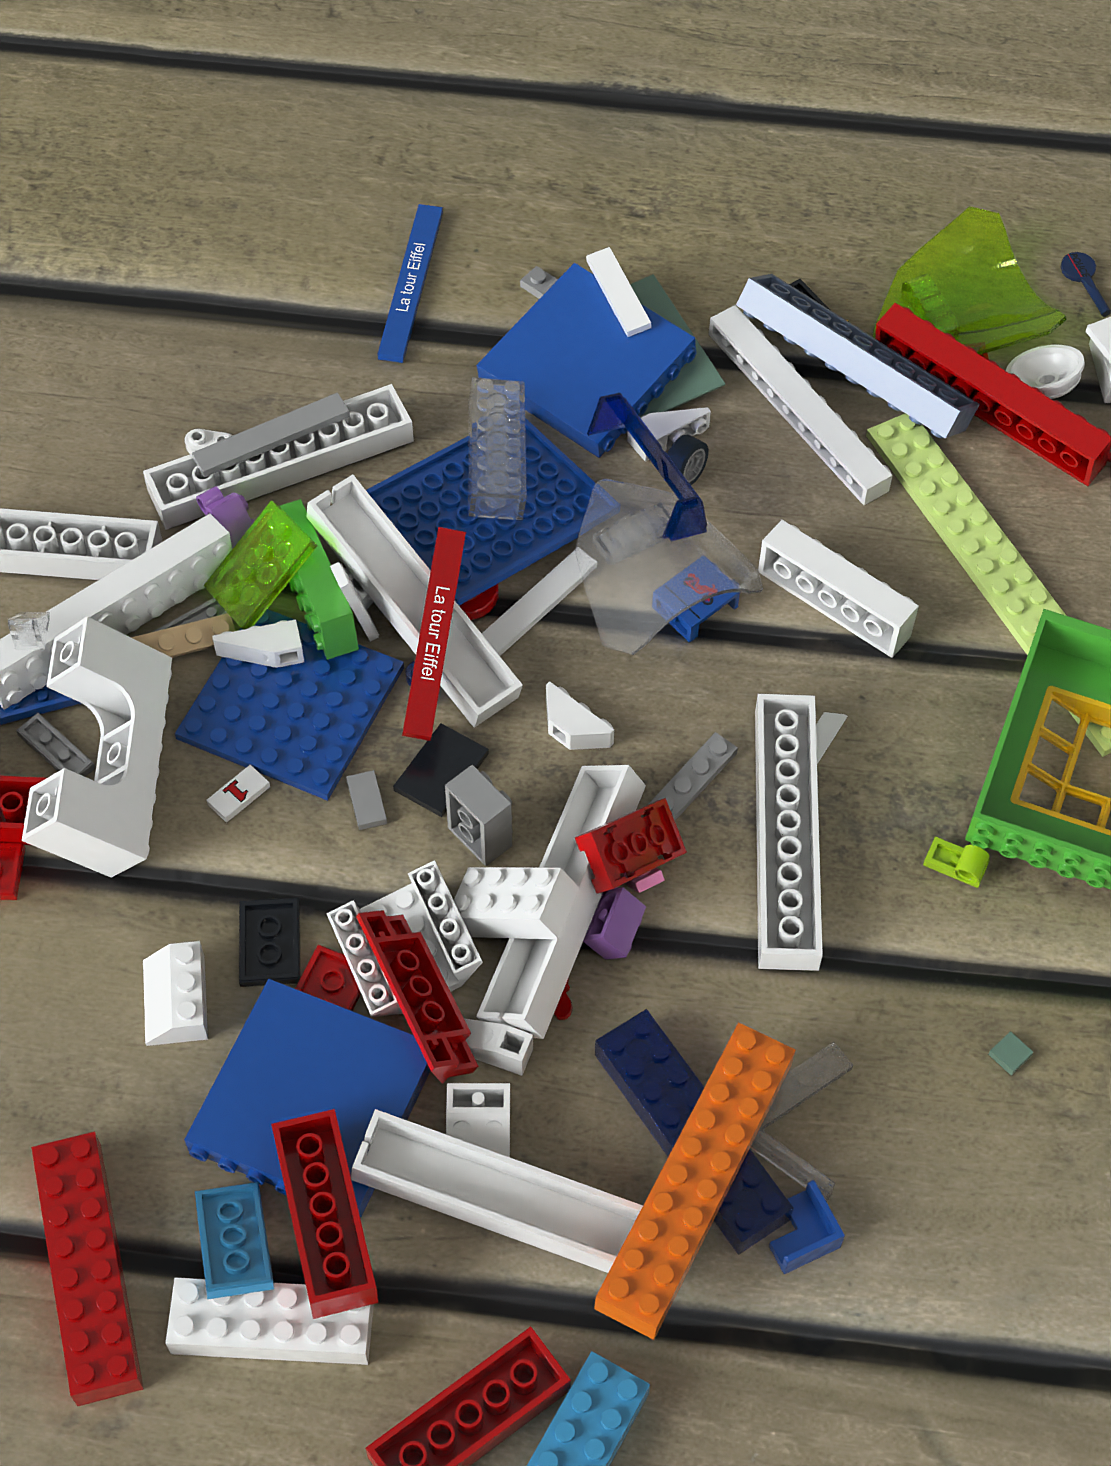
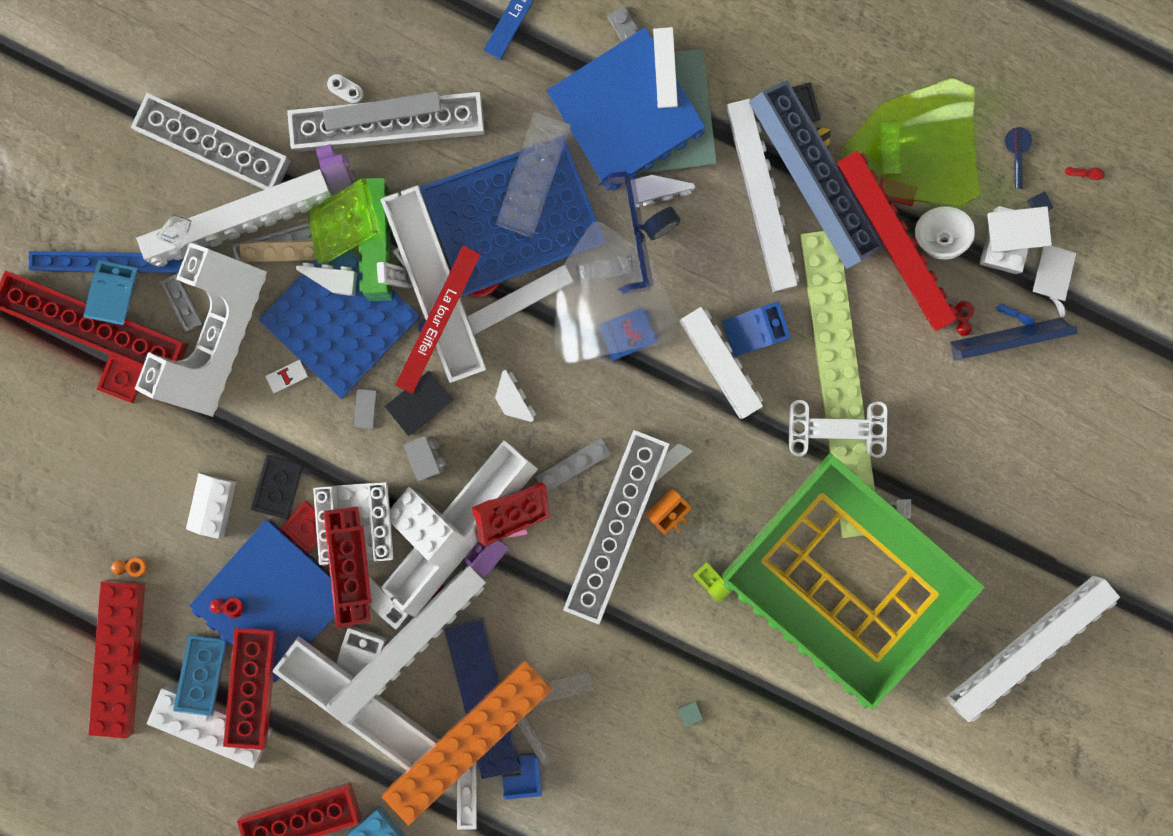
camera: 20 degrees right, 30 degrees up
none -> orange plate [111,557,148,577]
none -> red plate [210,598,244,619]
none -> white piece [326,566,486,726]
none -> white plate [457,762,477,829]
none -> orange brick [644,488,692,535]
none -> blue slope [722,301,791,357]
none -> white beam [789,400,887,458]

